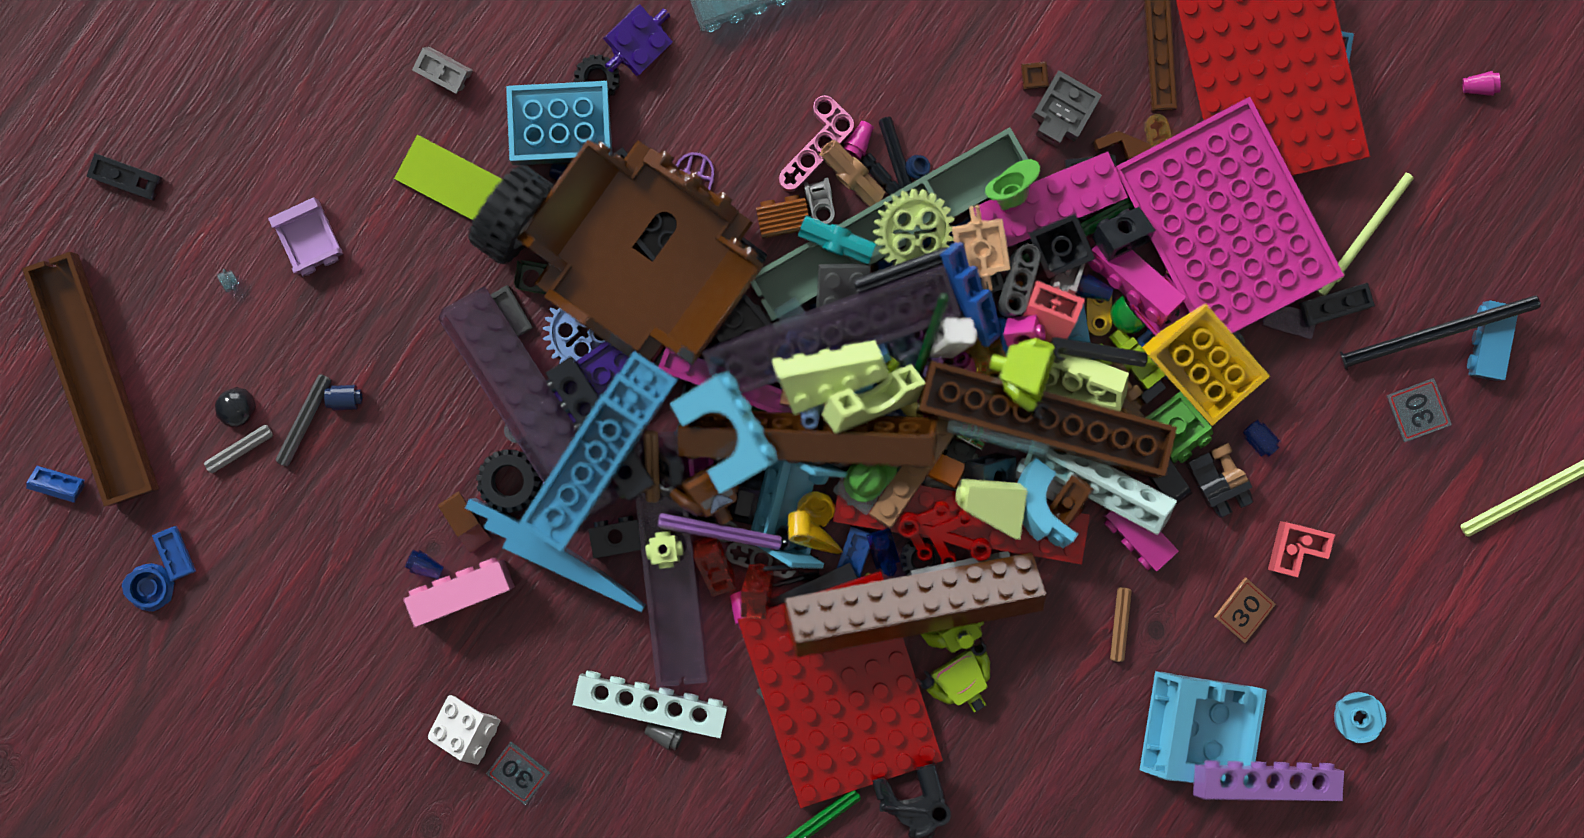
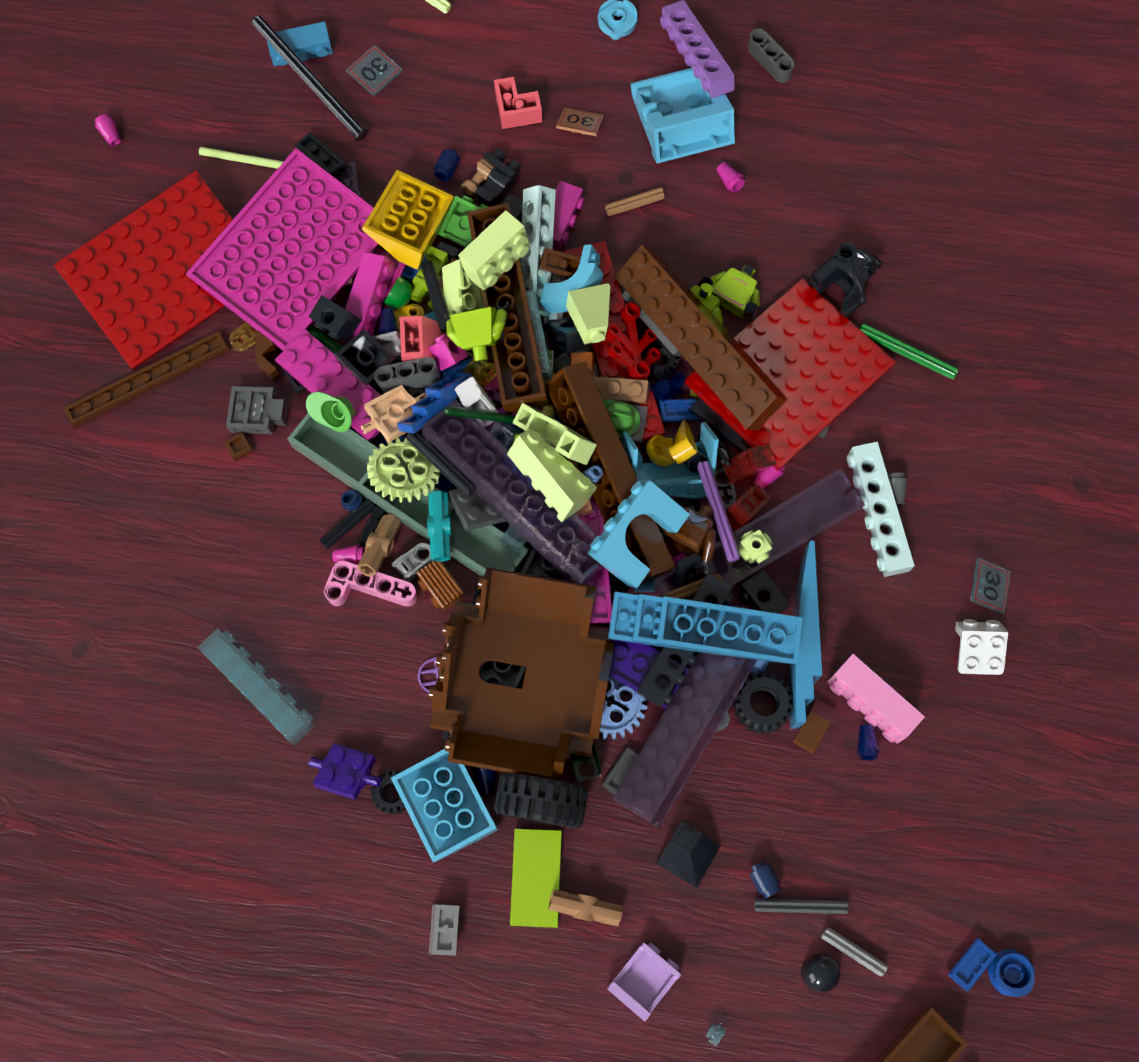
camera: 115 degrees left, 15 degrees down
none -> yellowish green brick [458,210,530,291]
none -> medium nougat piece [548,889,623,926]
none -> black slope [656,821,720,888]
none -> dark pink cone [717,162,745,193]

